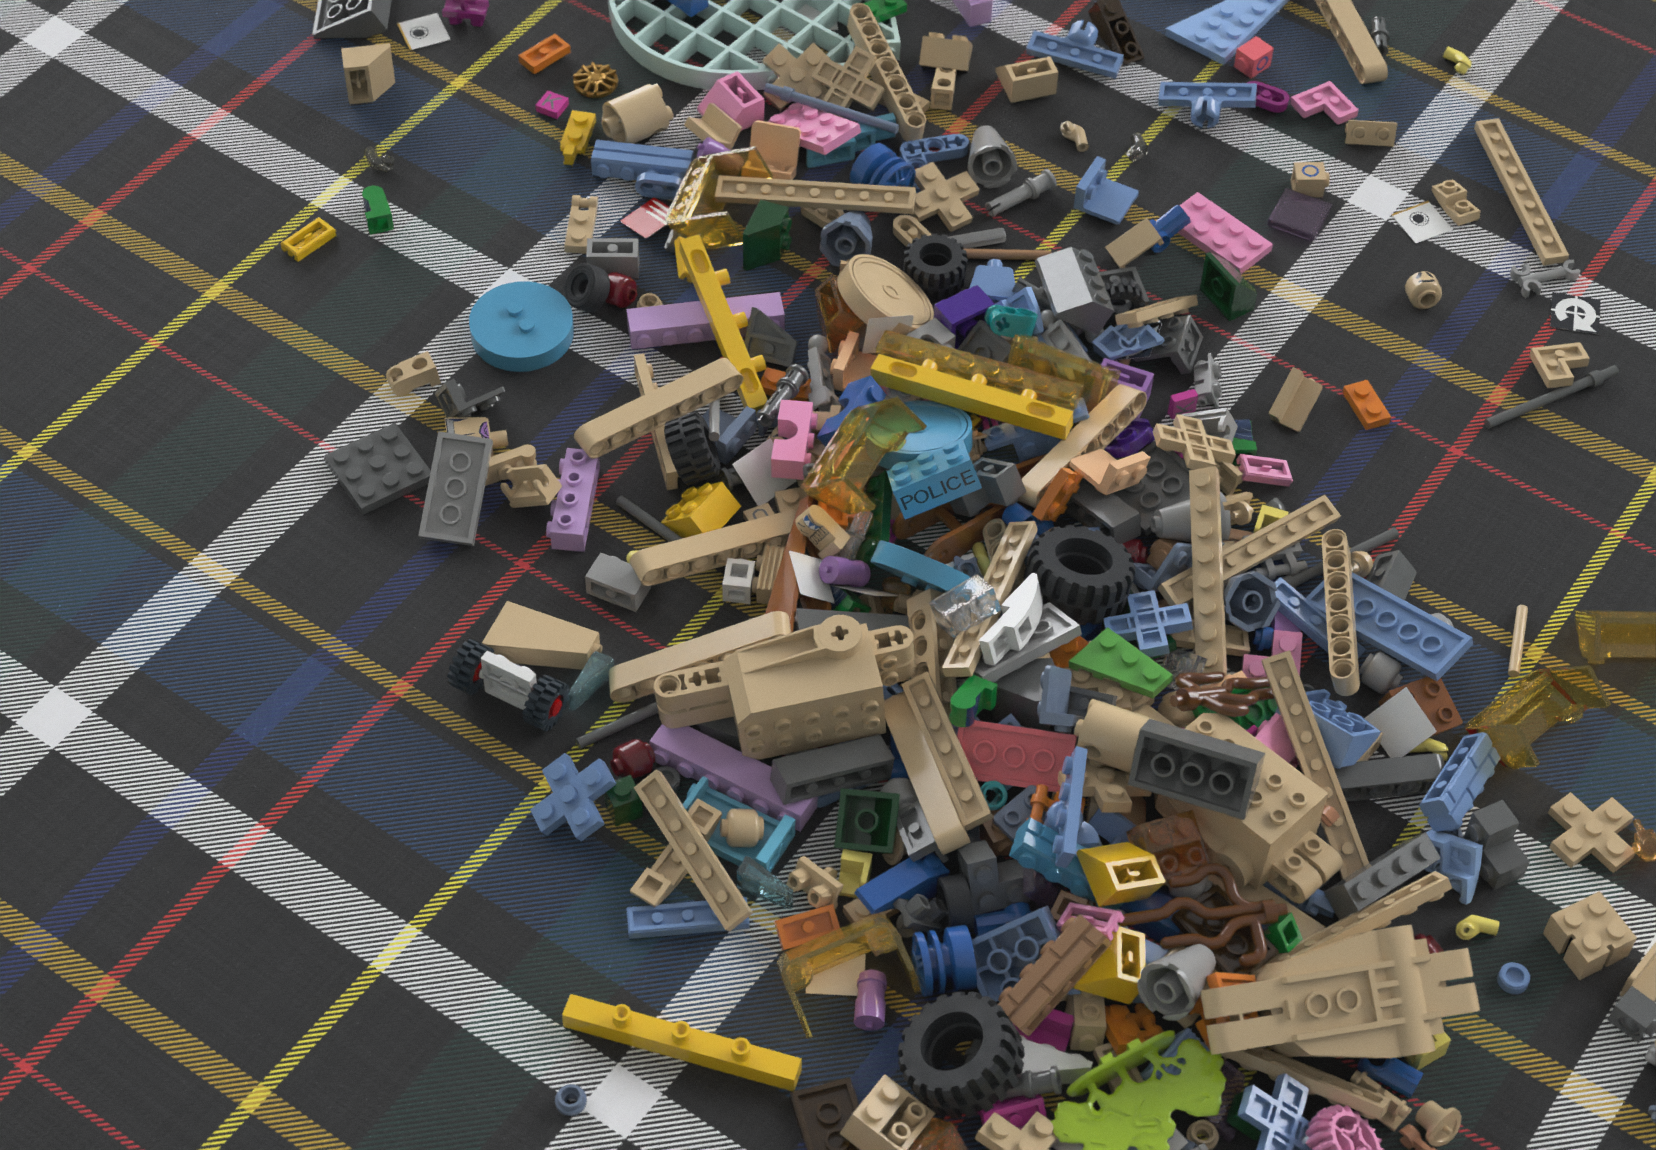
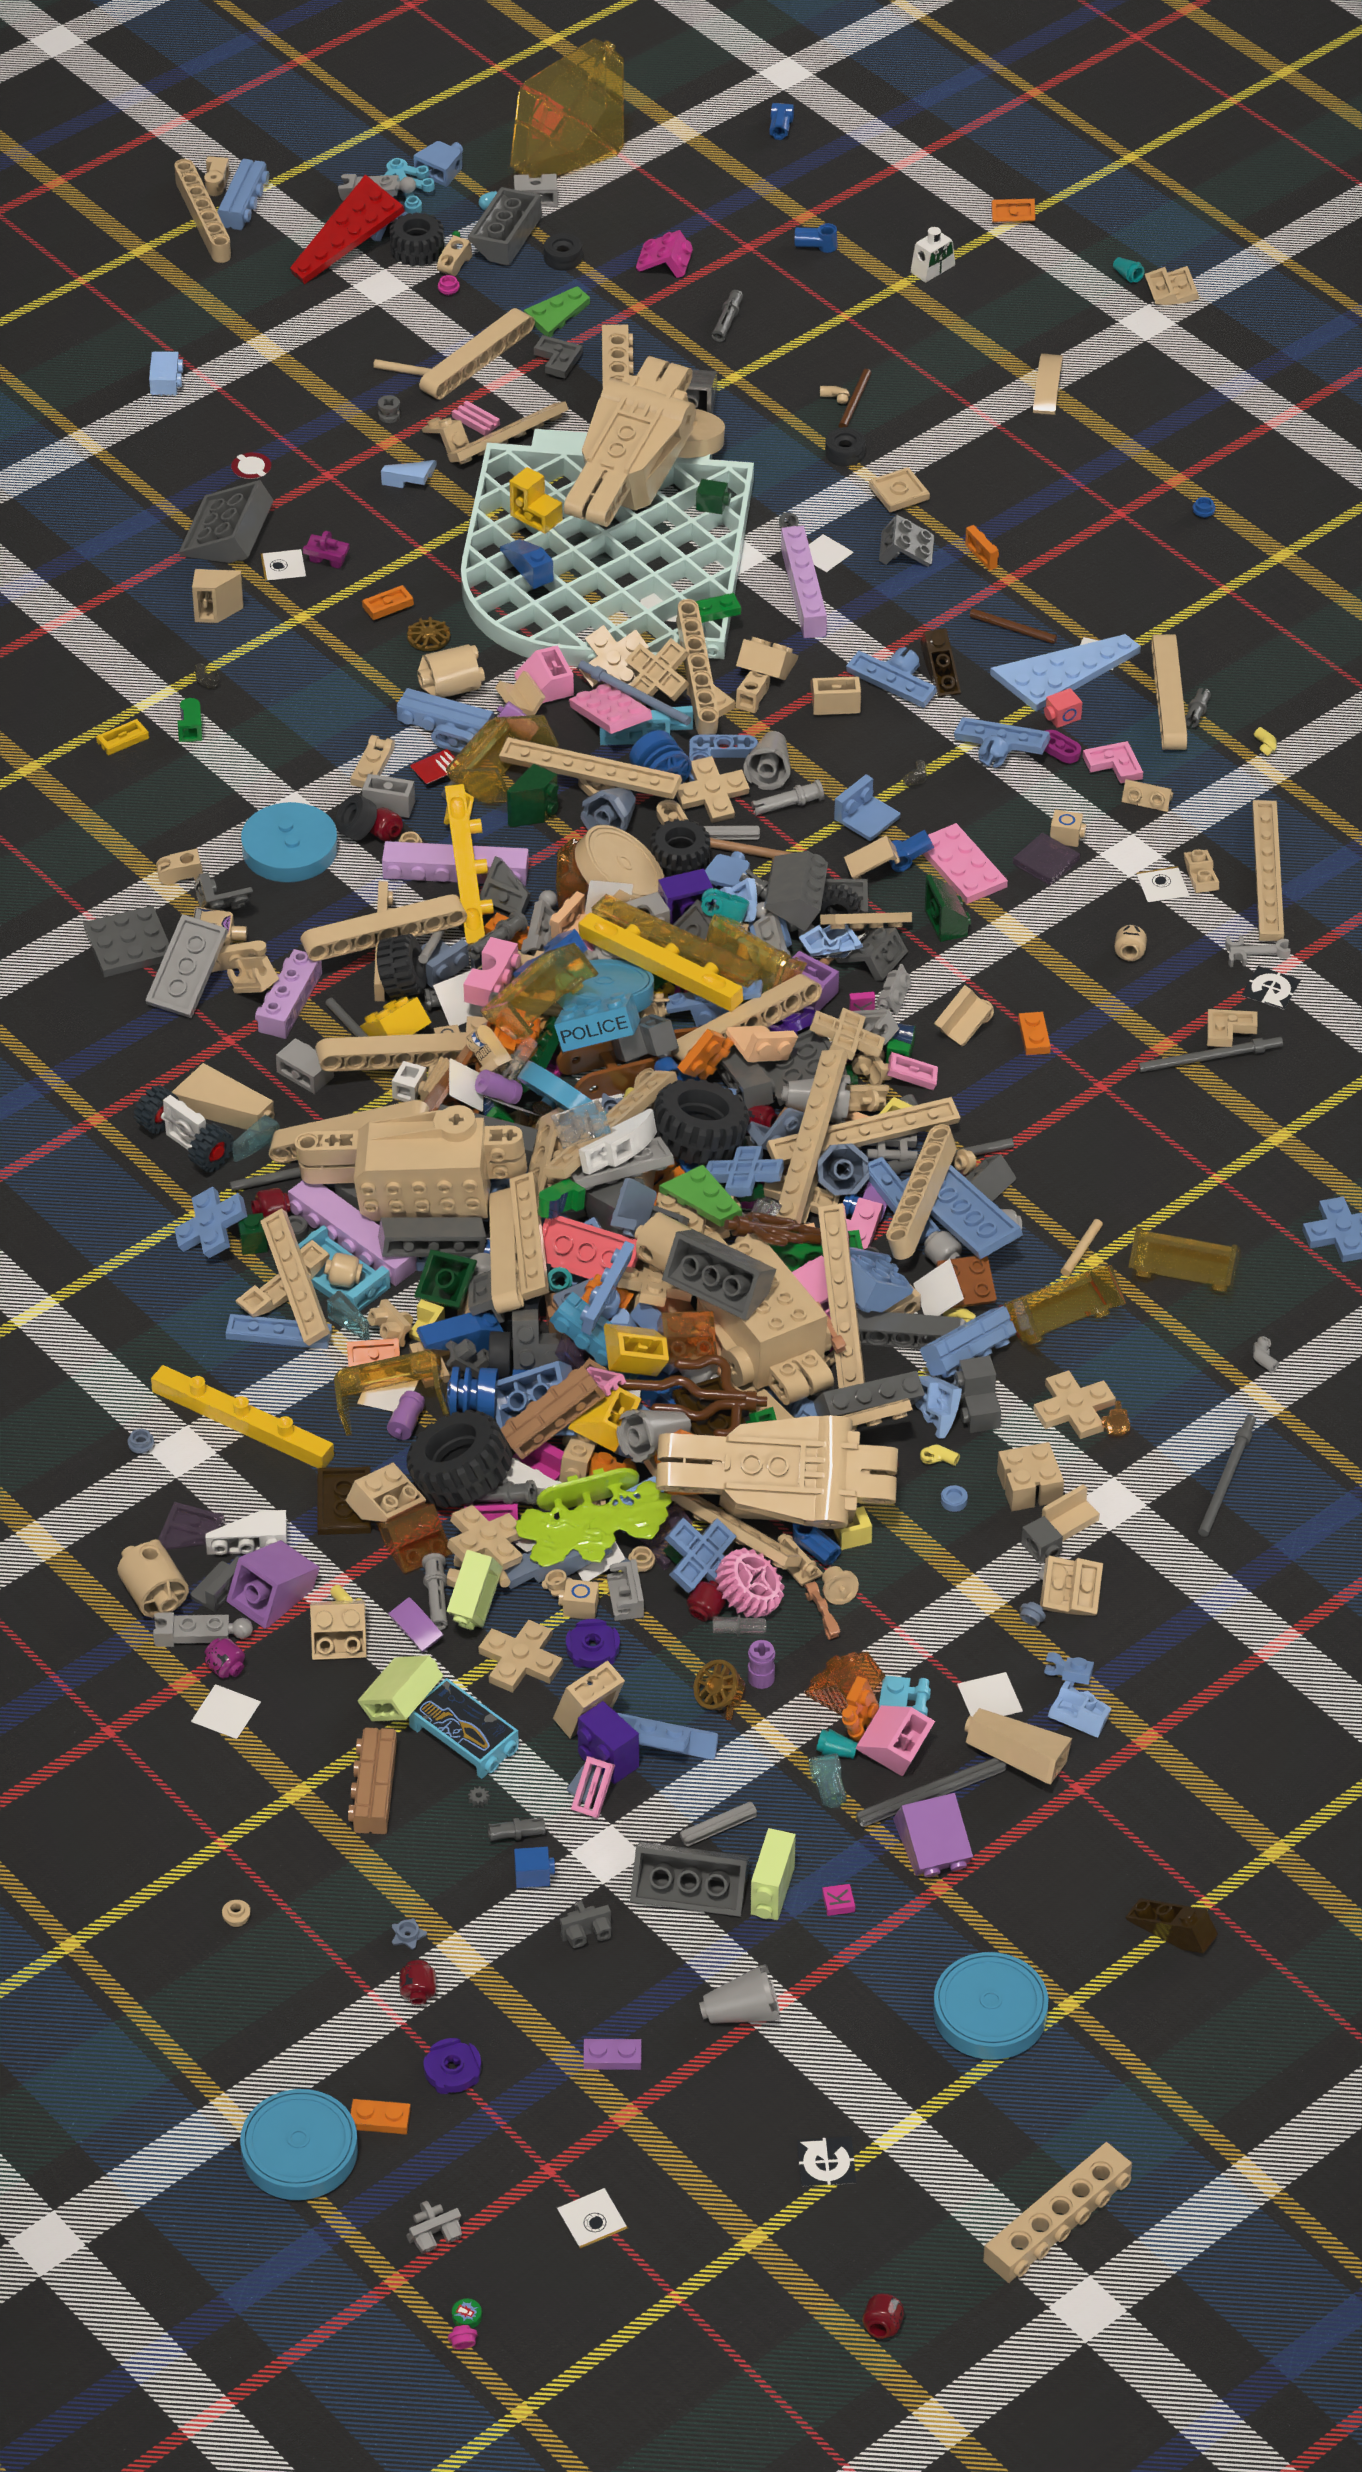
camera: 15 degrees right, 5 degrees down
dark pink tile [536,91,569,119] -> none
yellow hinge [560,110,596,165] -> none
light nougat bracket [742,120,801,180] -> none
tan arm [1060,121,1089,152] -> none

